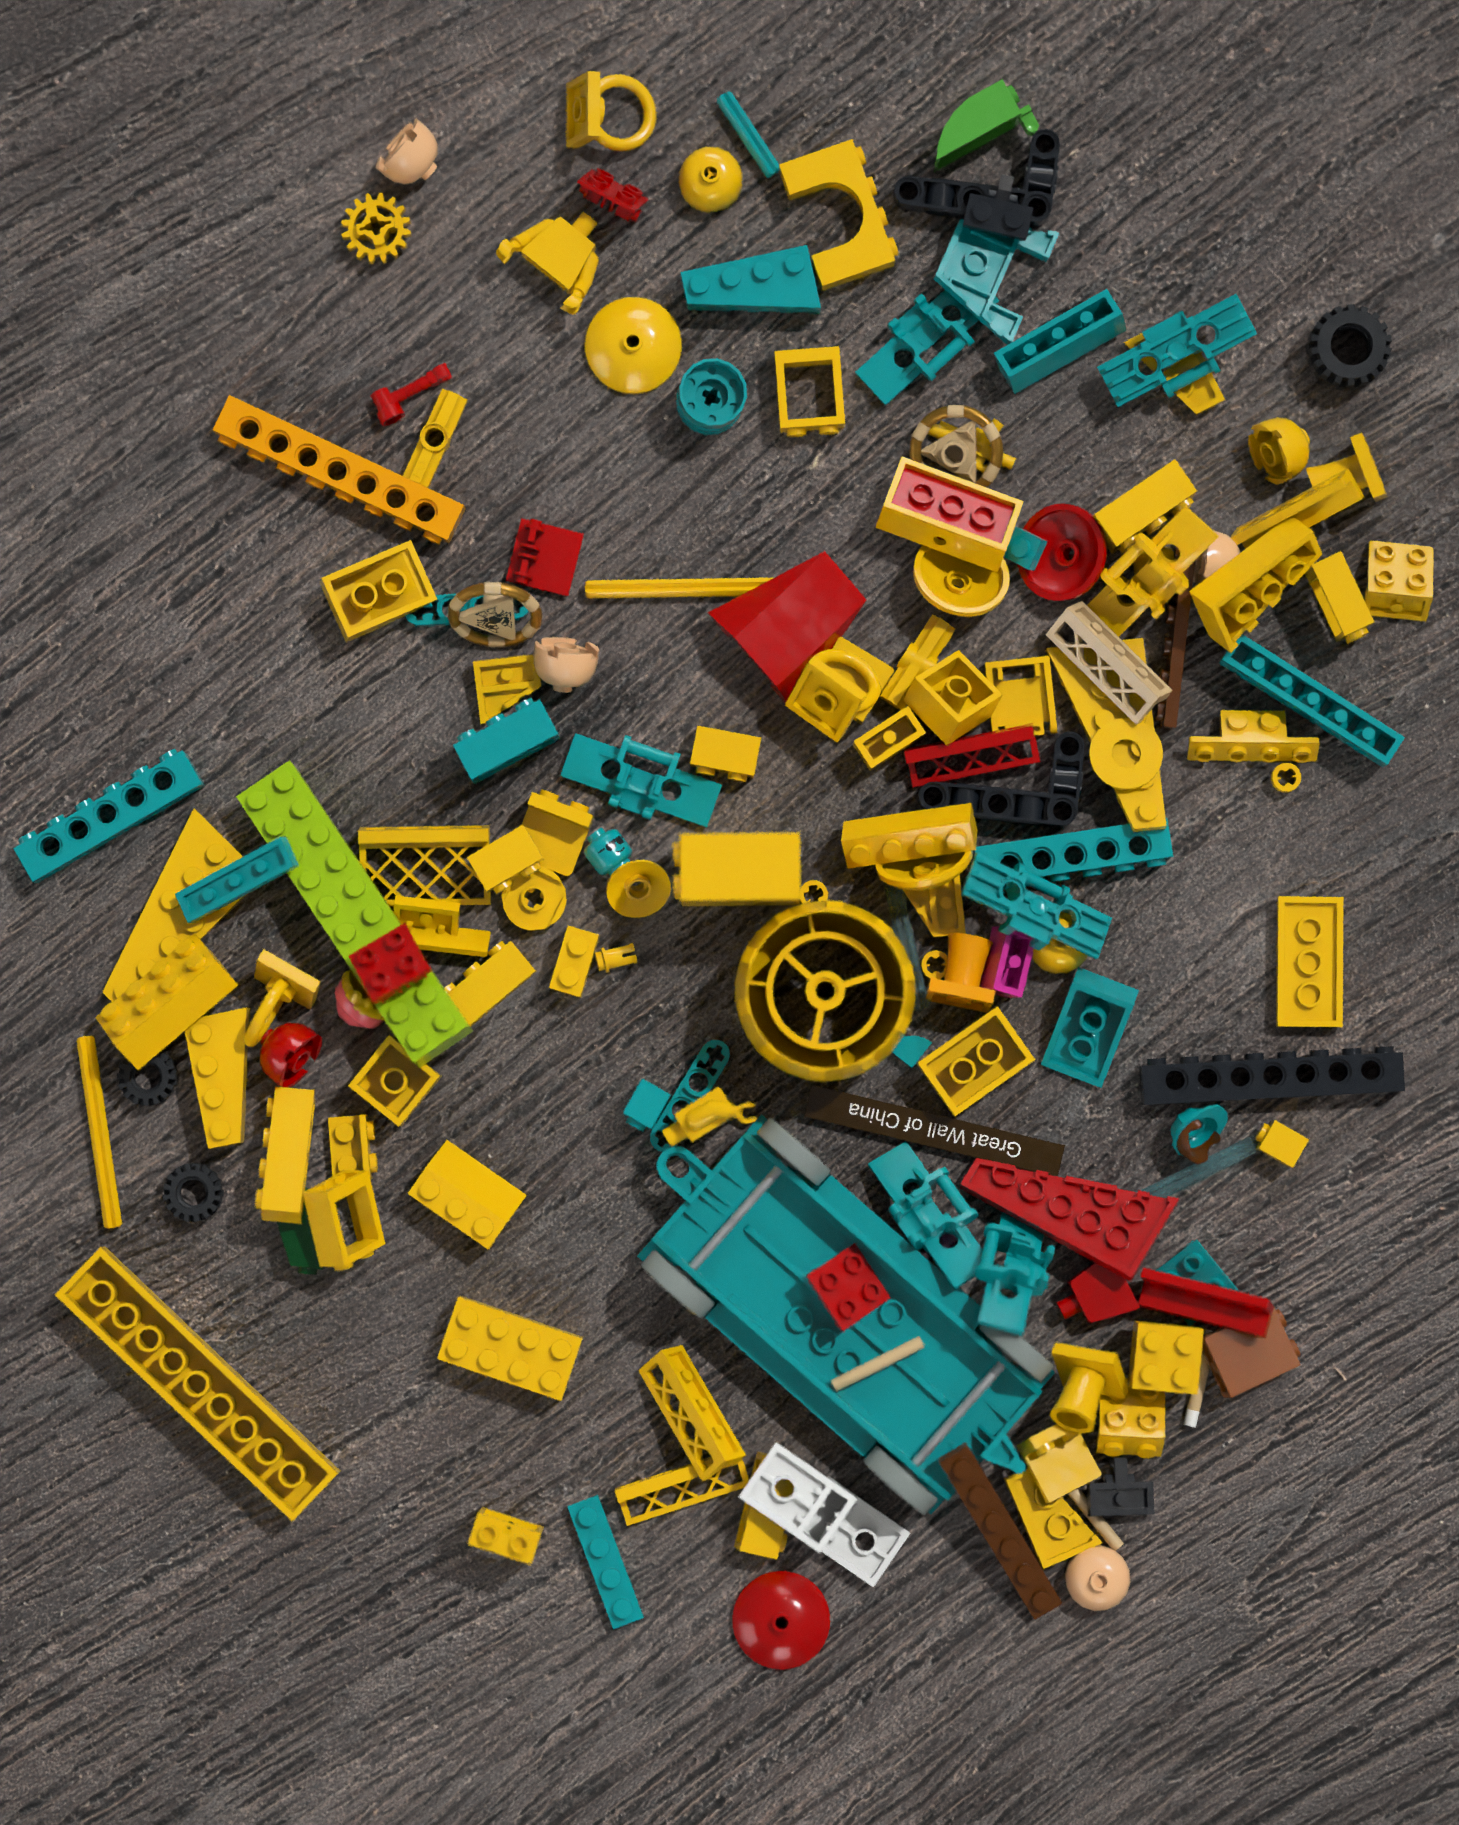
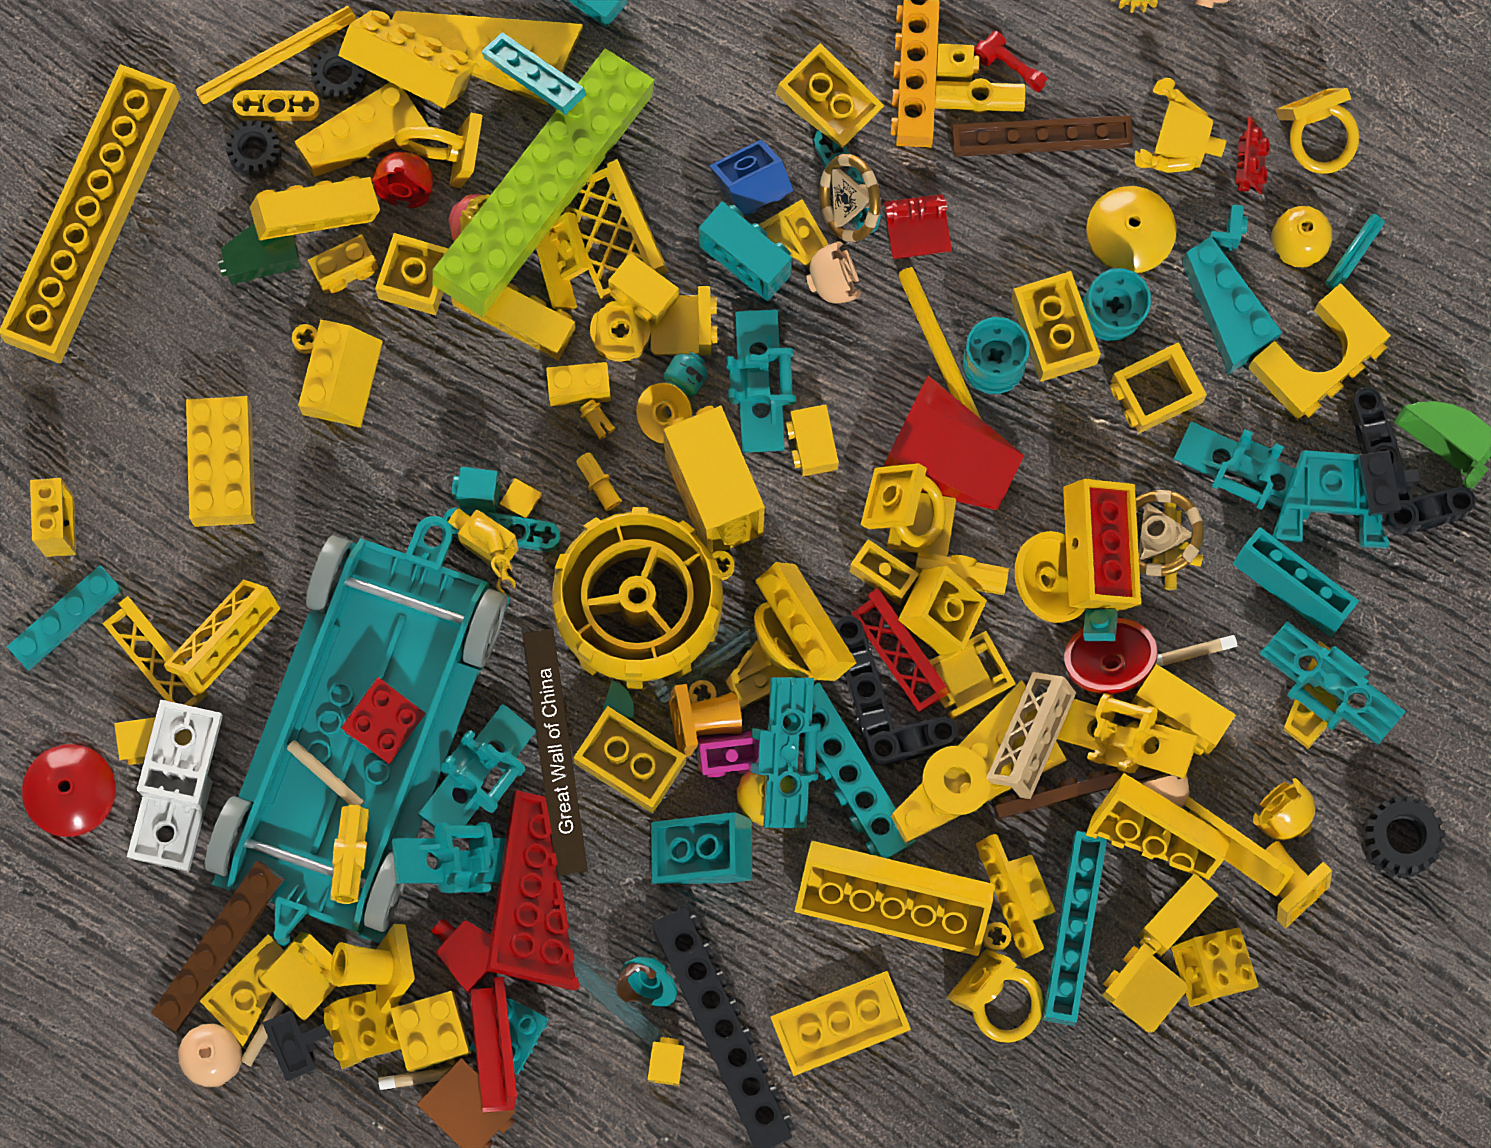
camera: 65 degrees right, 10 degrees down
yellow window [302,1170,385,1271] -> none
red hinge [348,923,432,1004] -> none
none -> yellow beam [233,90,321,121]
none -> yellow bush [292,324,317,354]
none -> yellow piece [331,805,369,904]
none -> yellow tile [500,478,542,518]
none -> yellow axle [576,452,622,512]
none -> blue slope [709,139,794,215]
none -> yellow brick [794,840,995,956]
none -> yellow brick [936,44,979,82]
none -> yellow tile [947,949,1044,1043]
none -> reddish brown plate [952,115,1133,157]
none -> teal wheel [962,317,1030,395]
none -> yellow brick [1011,271,1101,382]
none -> yellow bracket [1102,943,1188,1033]
none -> tan bar [1156,635,1237,667]
none -> teal bracket [1209,205,1248,252]

